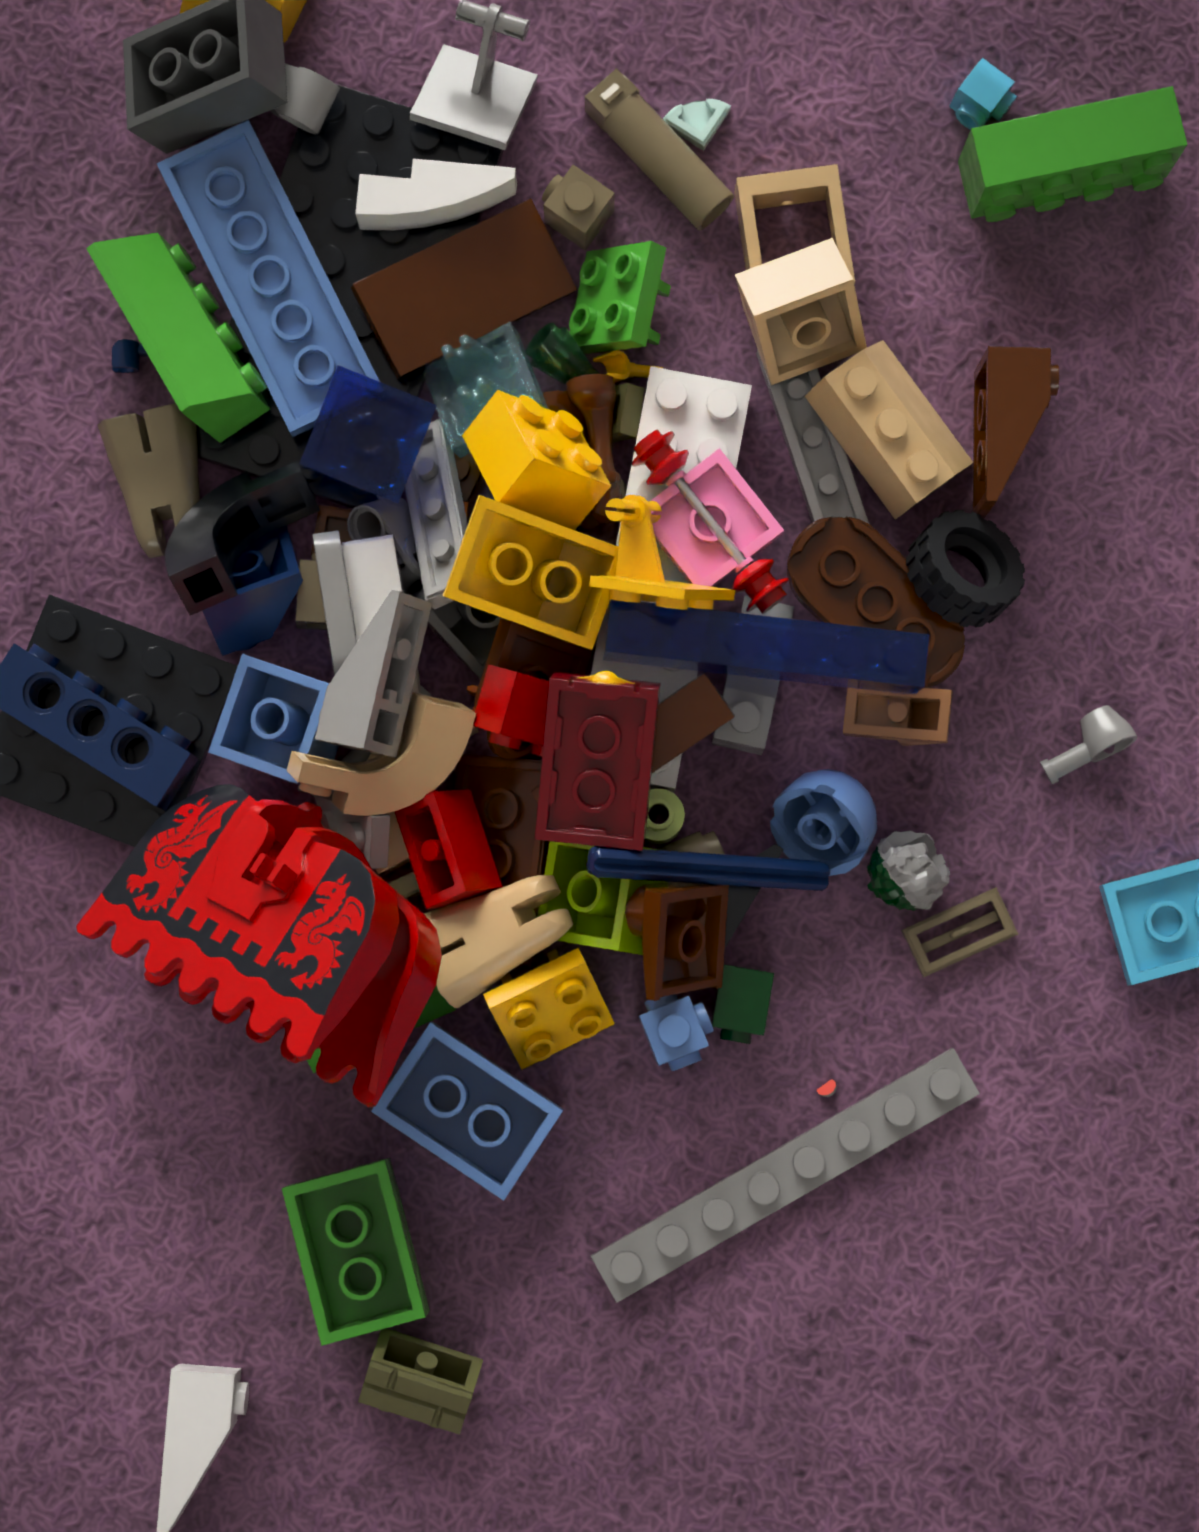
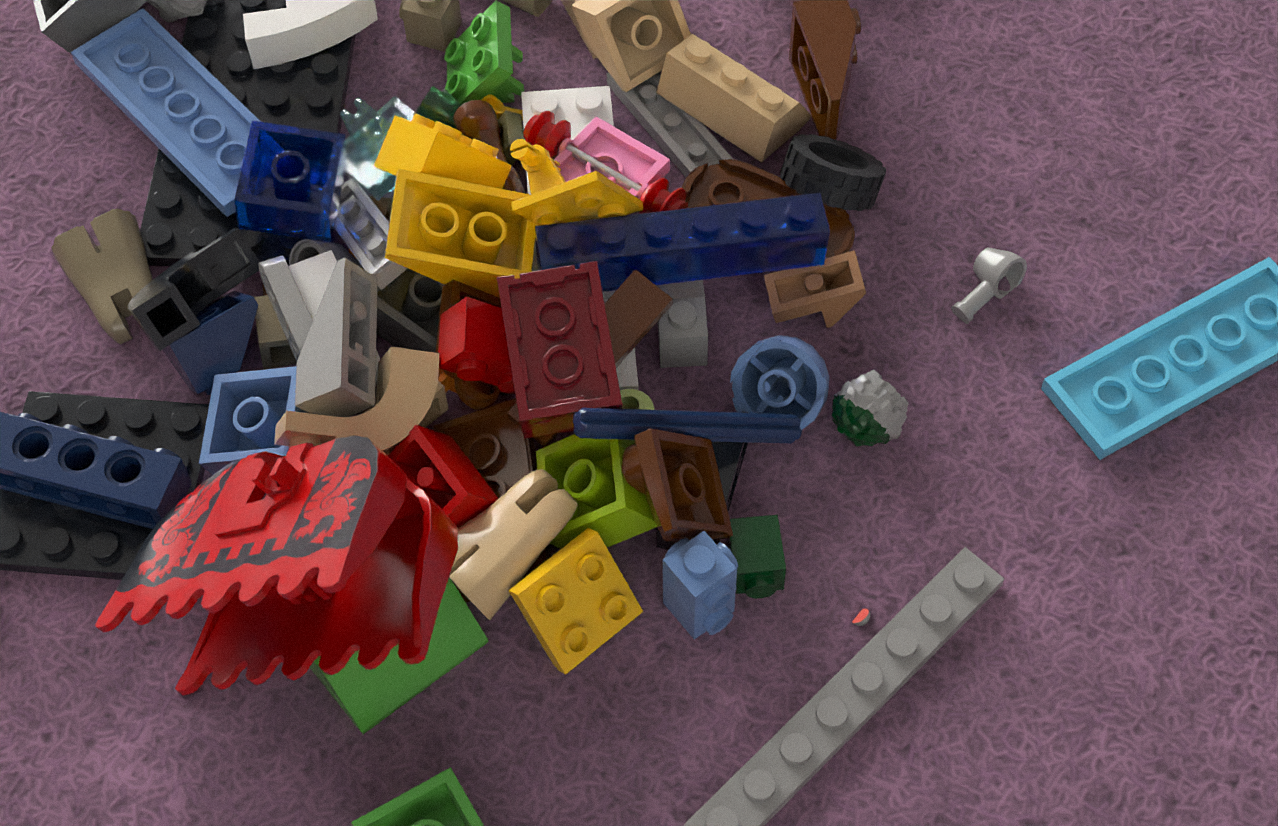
camera: 15 degrees left, 25 degrees down
bright green slope [86,232,270,443] -> none
dark blue hand [112,339,148,373] -> none
reddish brown tile [350,198,577,379] -> none
medium blue brick [371,1022,564,1201] -> none
dark tan tile [901,887,1018,977] -> none

